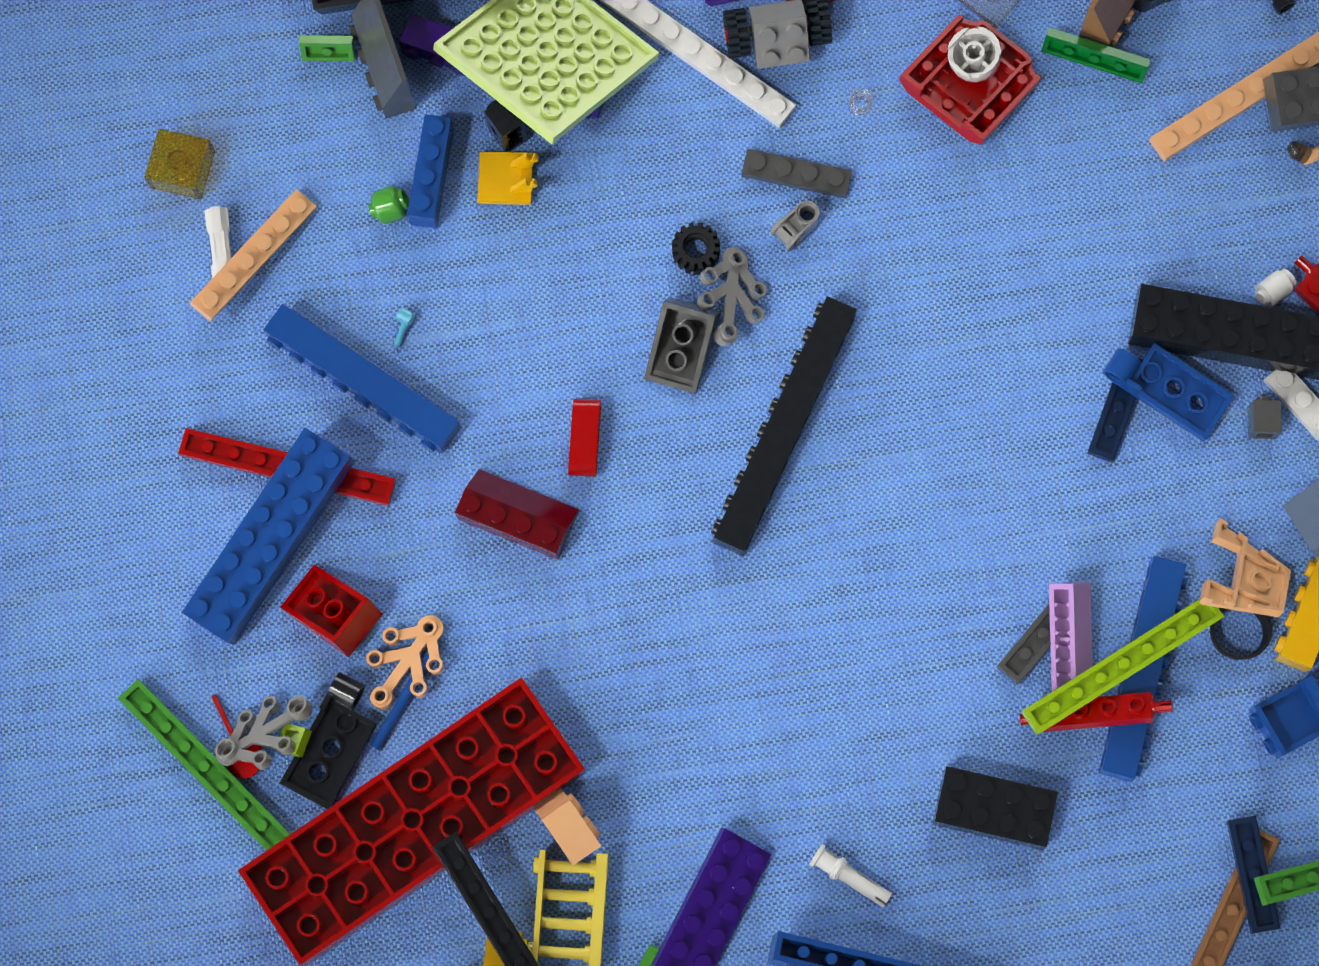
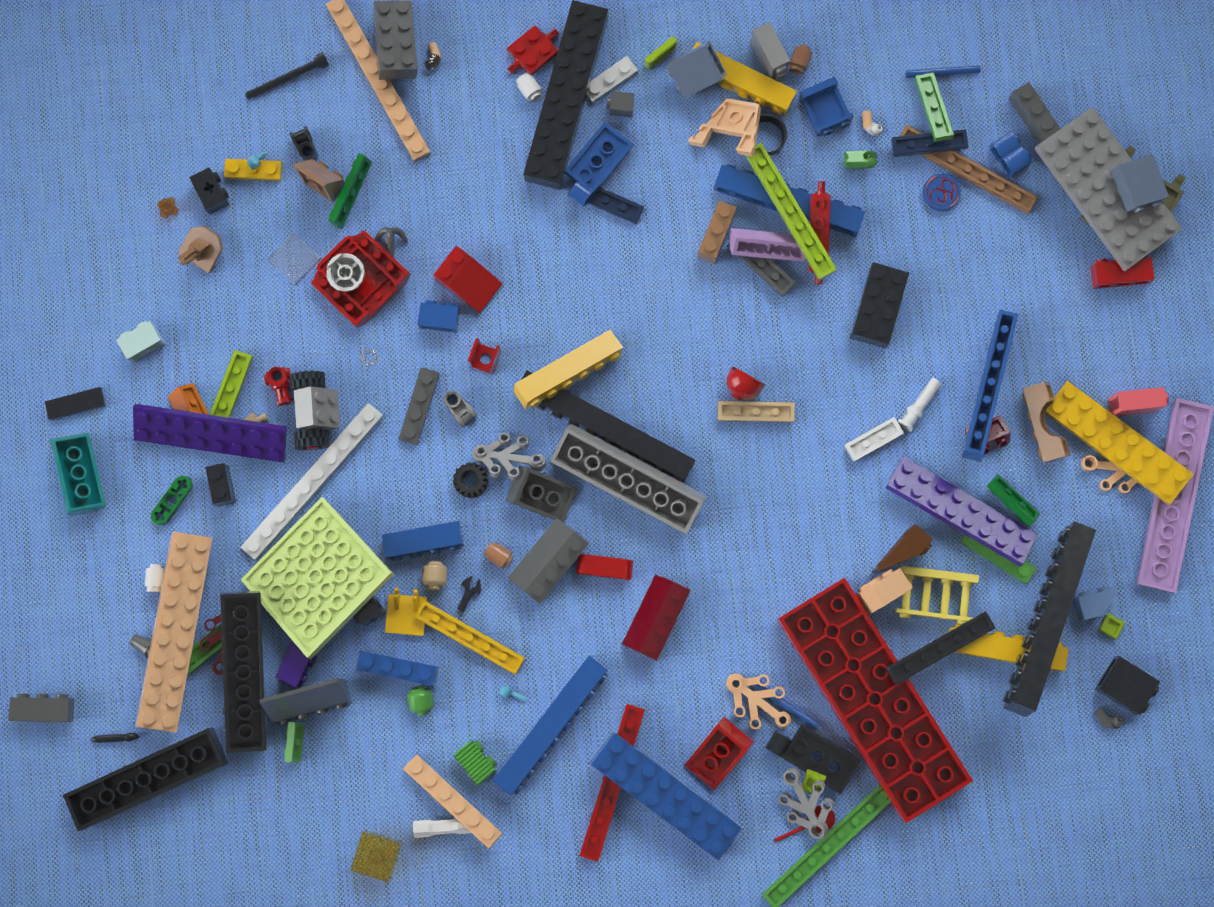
camera: 90 degrees left, 5 degrees up
none -> dark grey piece [375,227,408,257]
none -> blue brick [382,521,464,562]
none -> yellow tile [414,600,525,675]
none -> blue brick [418,300,460,333]
none -> tan head [422,561,448,591]
none -> red slope [433,246,503,313]
none -> bright green brick [453,739,497,785]
none -> black bar [457,576,481,612]
none -> red piece [468,338,502,374]
none -> nougat brick [484,542,514,569]
none -> dark grey slope [507,518,589,604]
none -> yellow brick [513,330,623,410]
none -> light grey brick [550,424,707,534]
none -> medium nougat brick [697,200,737,264]
none -> tan plate [717,401,795,422]
none -> red cylinder [726,366,765,401]
none -> bright green piece [844,151,878,169]
none -> white plate [844,417,904,462]
none -> arm [862,111,883,136]
none -> reddish brown slope [872,524,933,573]
none -> blue tile [923,173,961,211]

